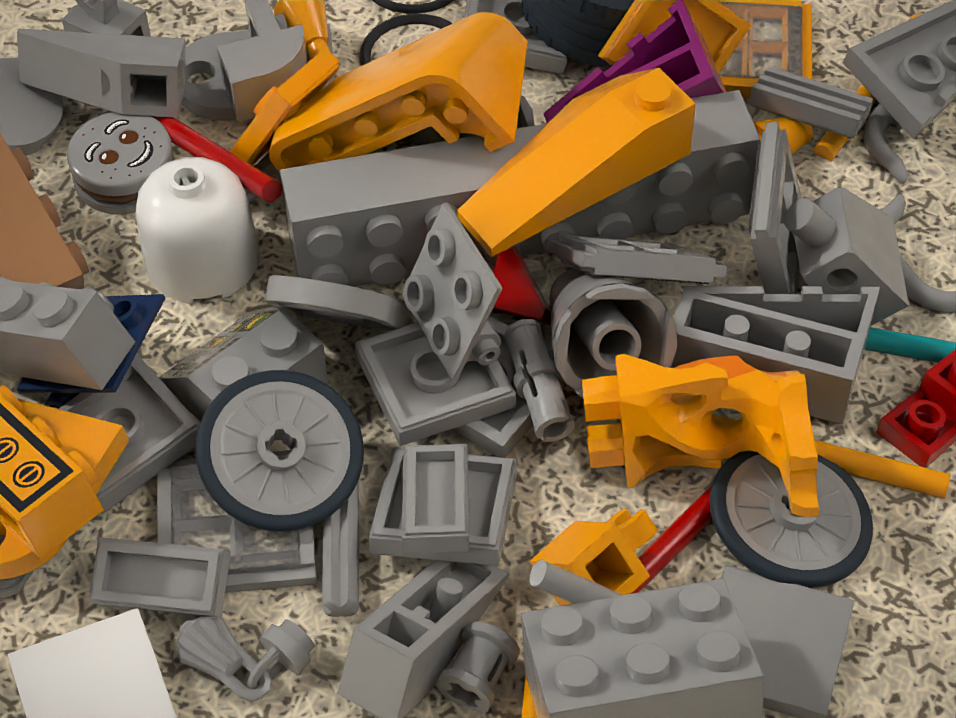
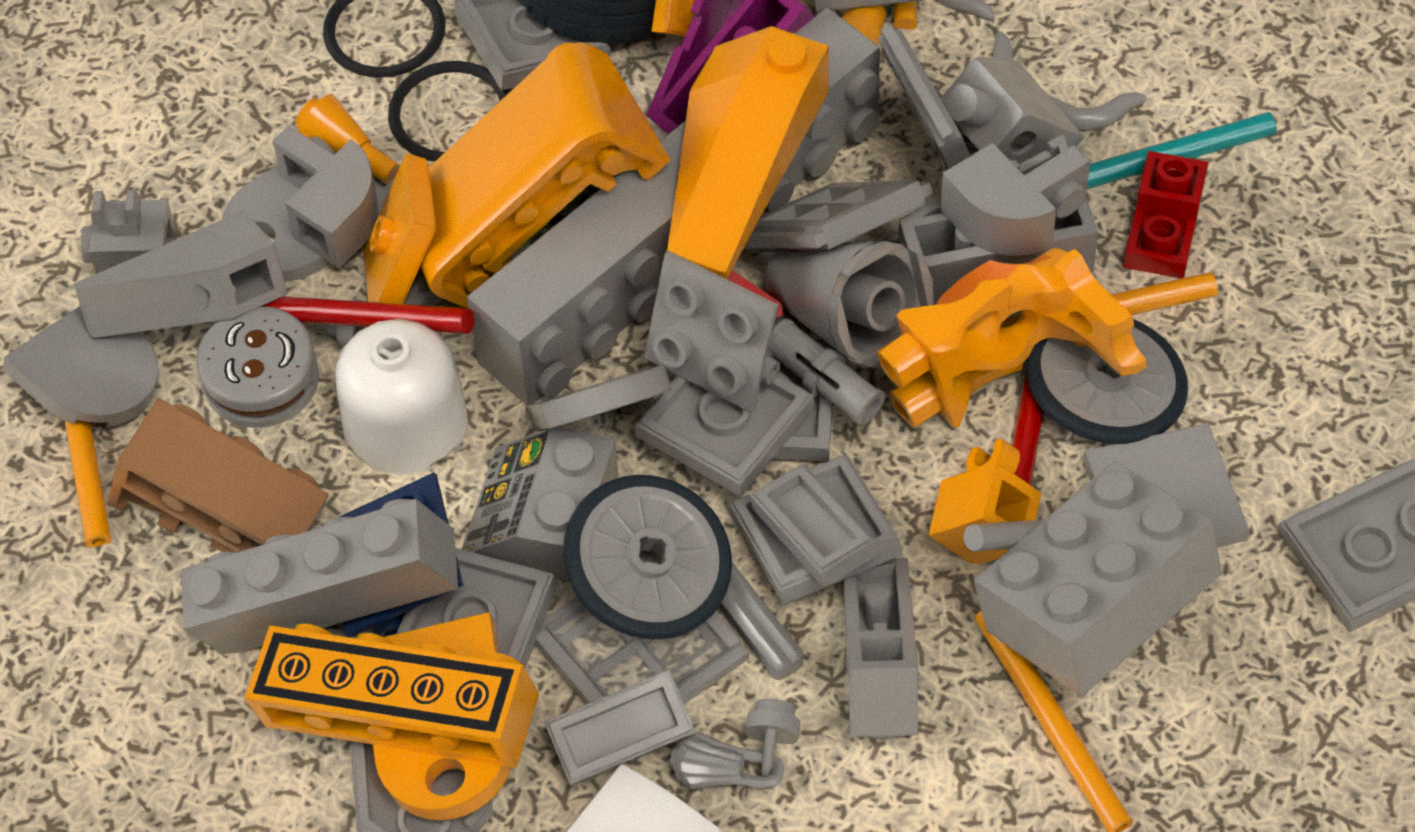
camera: 30 degrees left, 5 degrees up
light grey bush [436,621,520,713] -> none
none -> light grey brick [940,143,1090,256]

